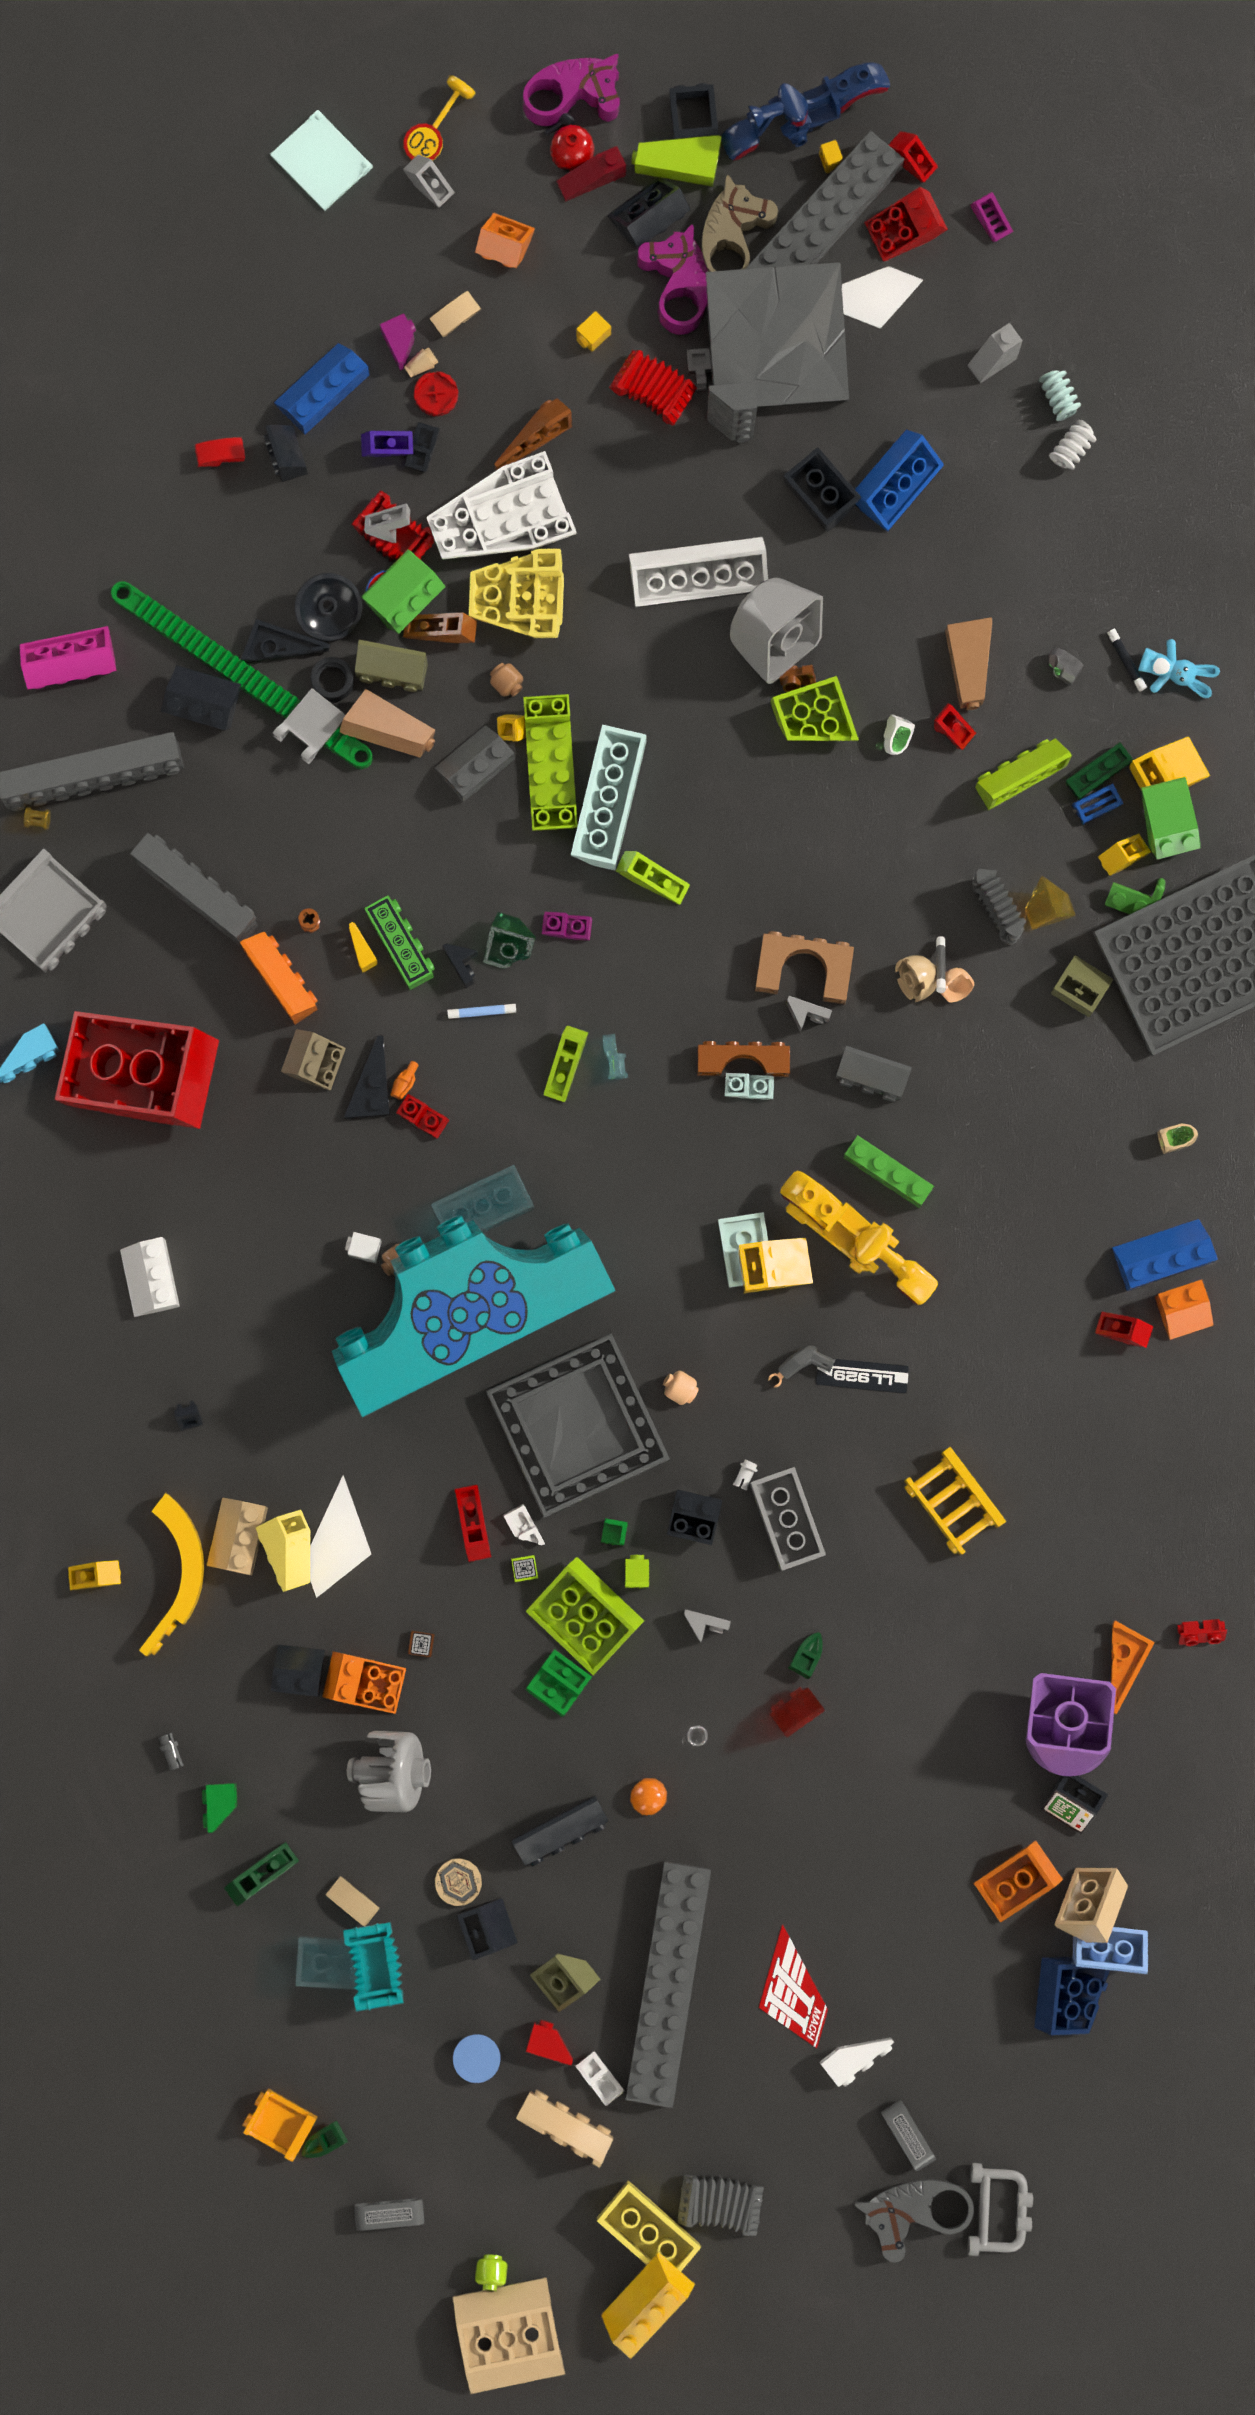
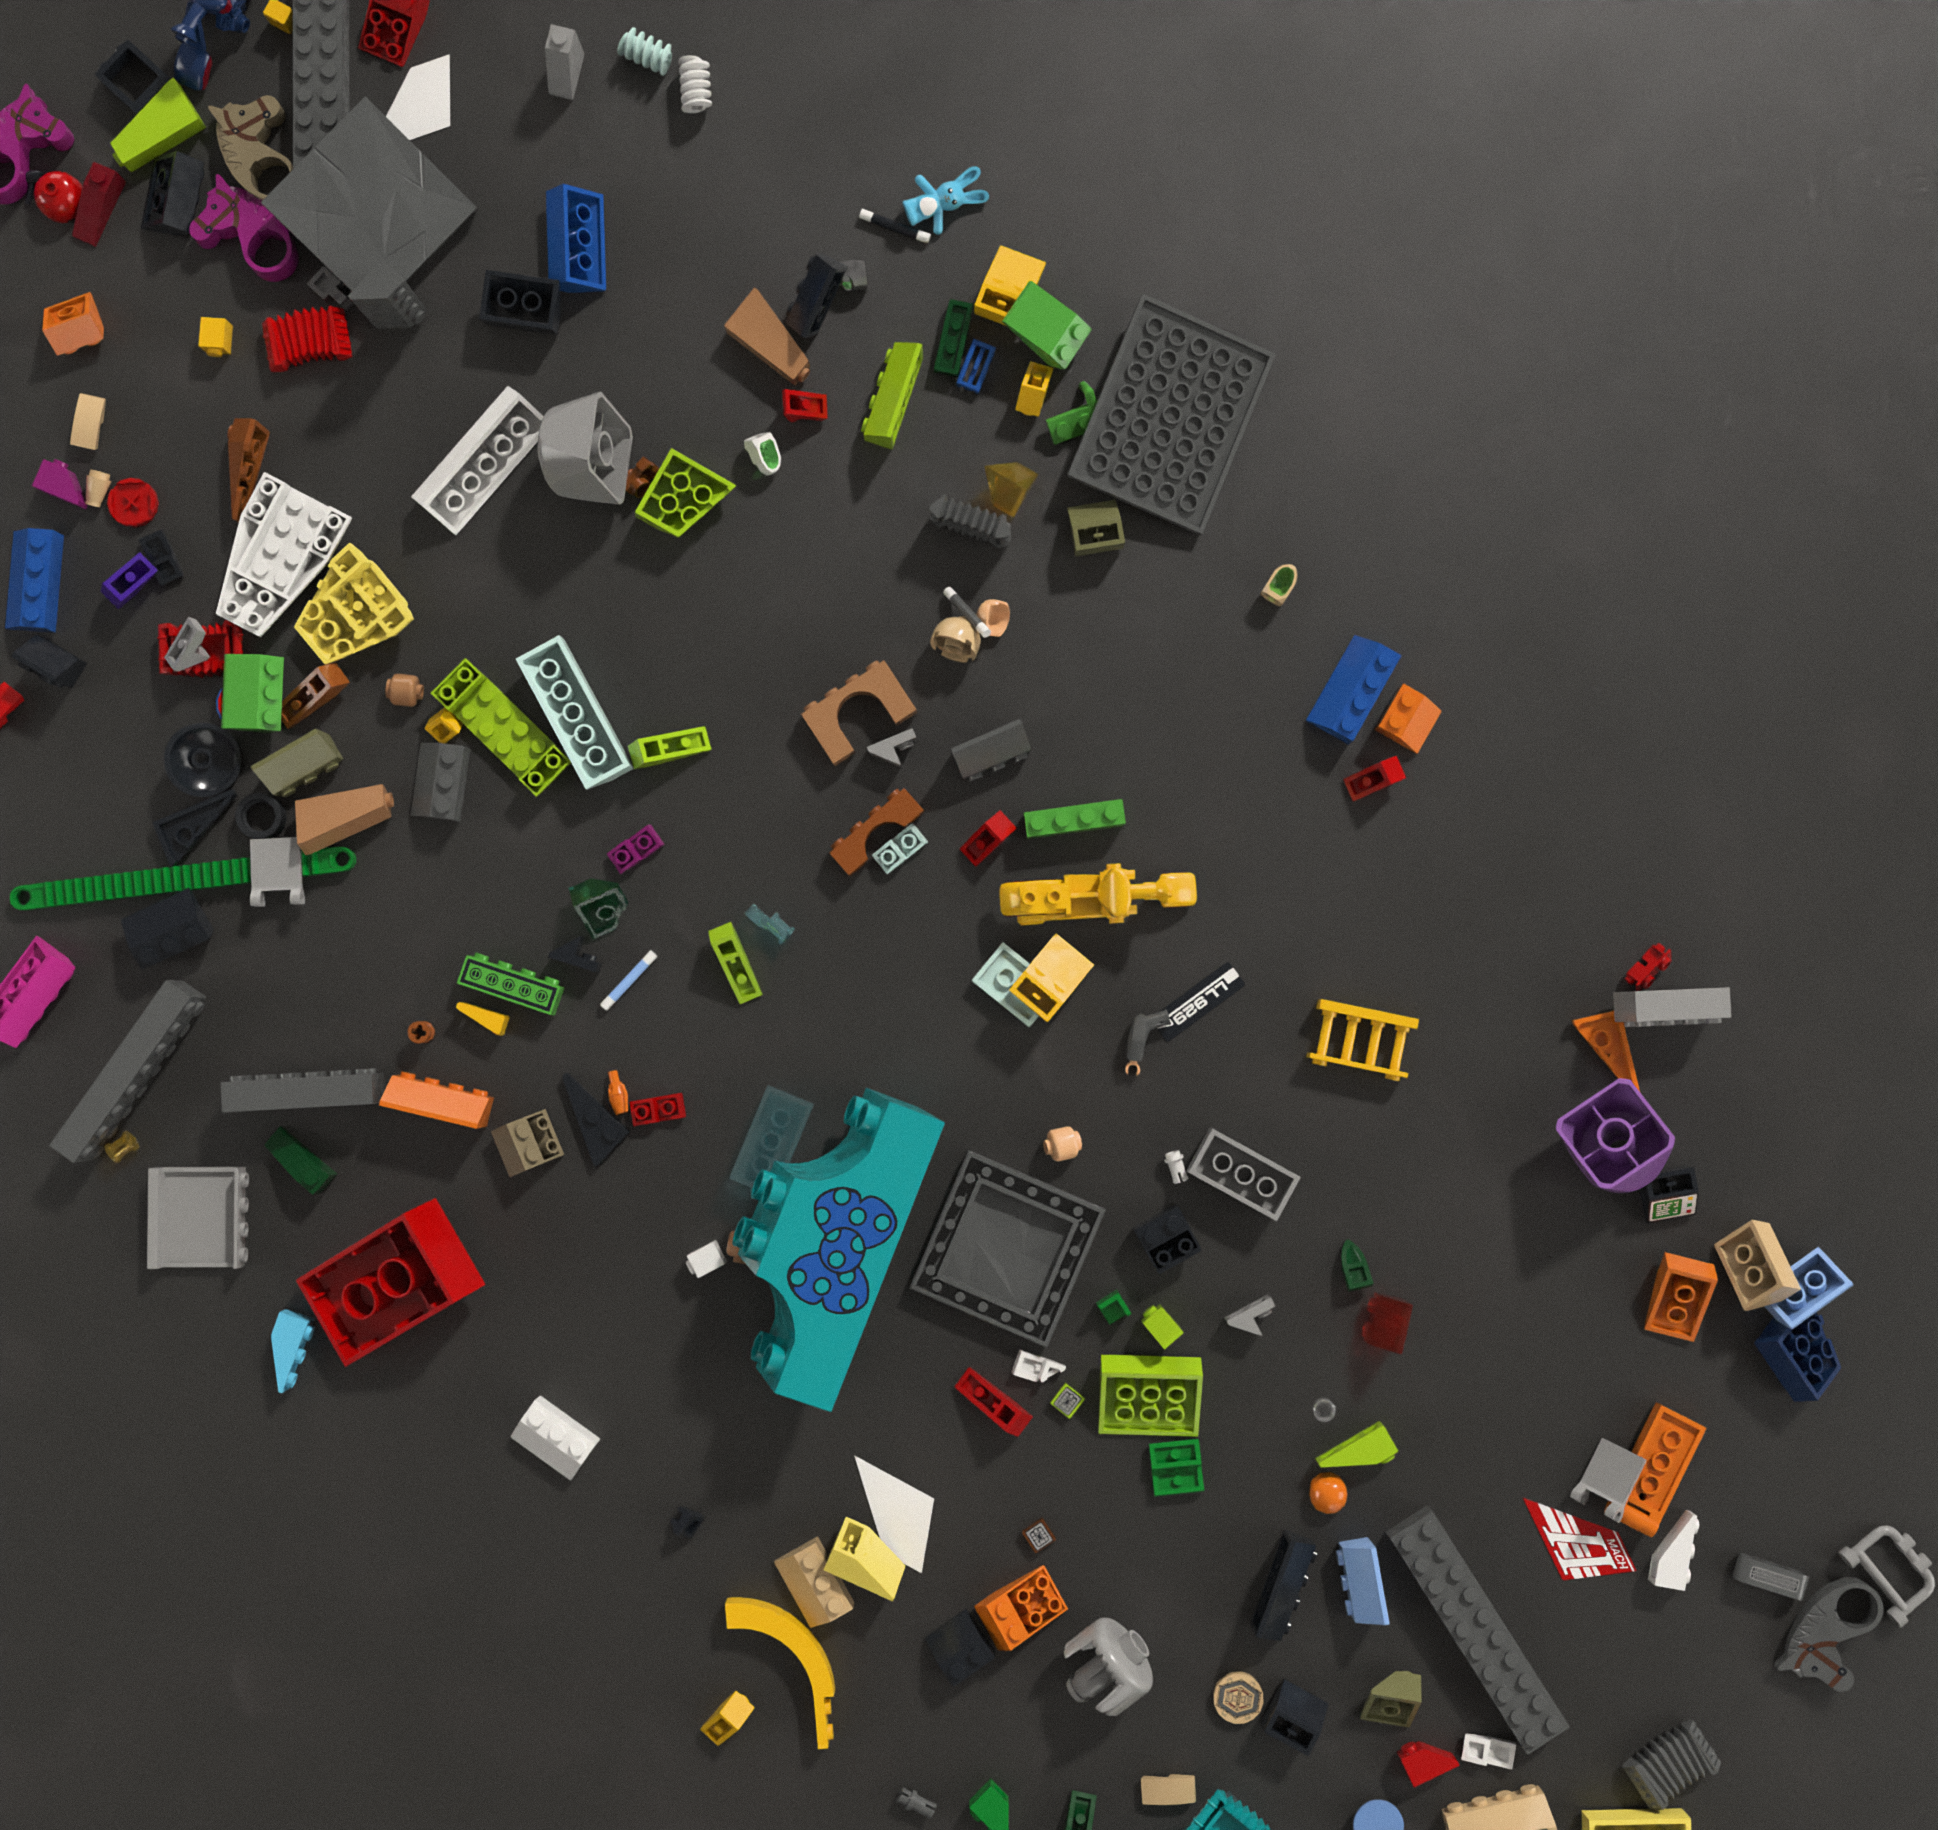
camera: 35 degrees left, 5 degrees up
none -> dark green slope [264,1126,337,1195]
none -> black slope [786,253,848,338]
none -> red slope [960,810,1017,867]
none -> lime slope [1315,1421,1399,1468]
none -> light blue slope [1336,1537,1389,1625]
none -> light grey flag [1570,1438,1647,1523]
none -> orange hinge [1604,1402,1707,1537]
none -> light grey brick [1613,987,1731,1027]

